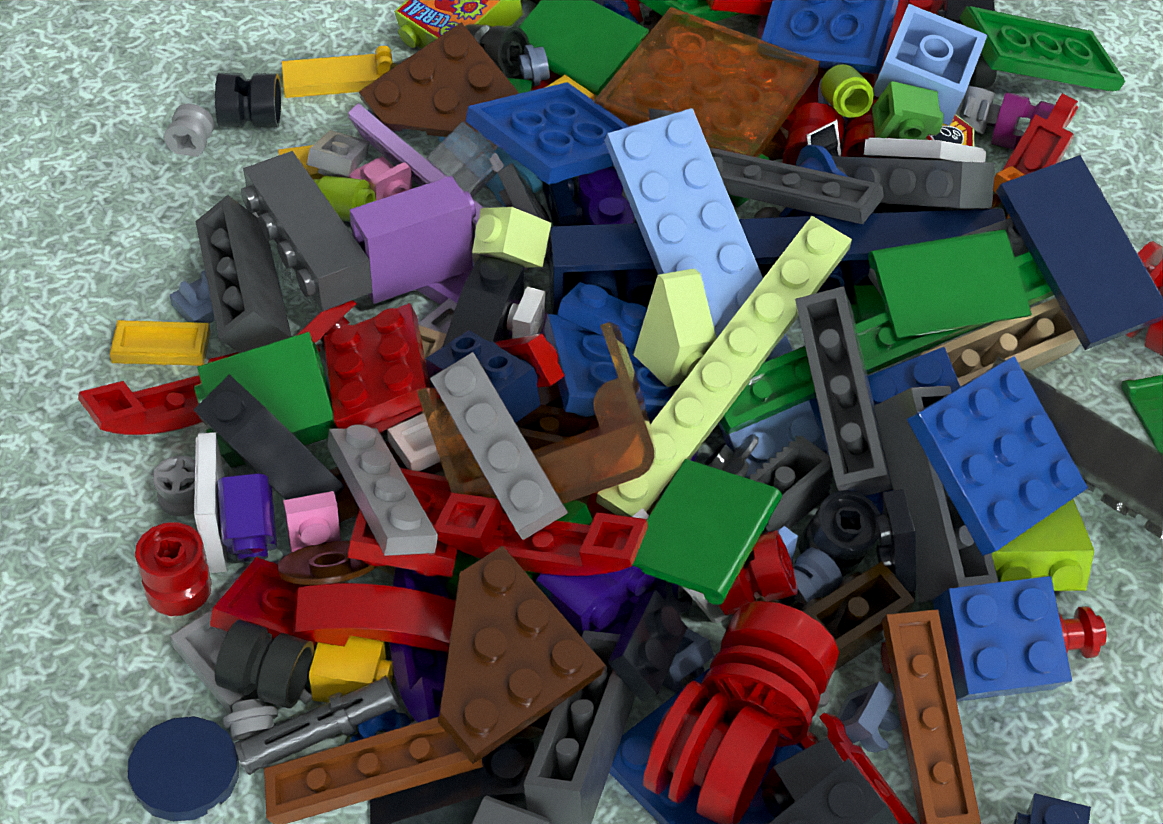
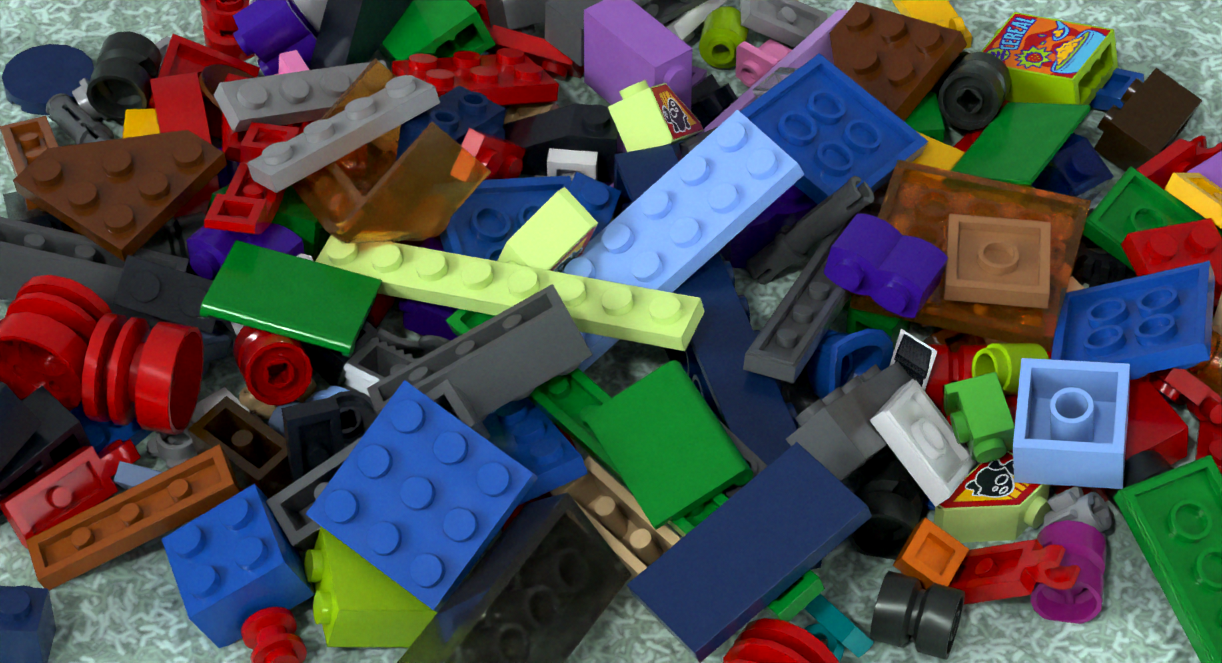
camera: 80 degrees right, 5 degrees down
sand blue plate [518,44,550,87] -> none
none -> dark purple brick [824,213,948,318]
none -> medium nougat plate [944,214,1051,309]

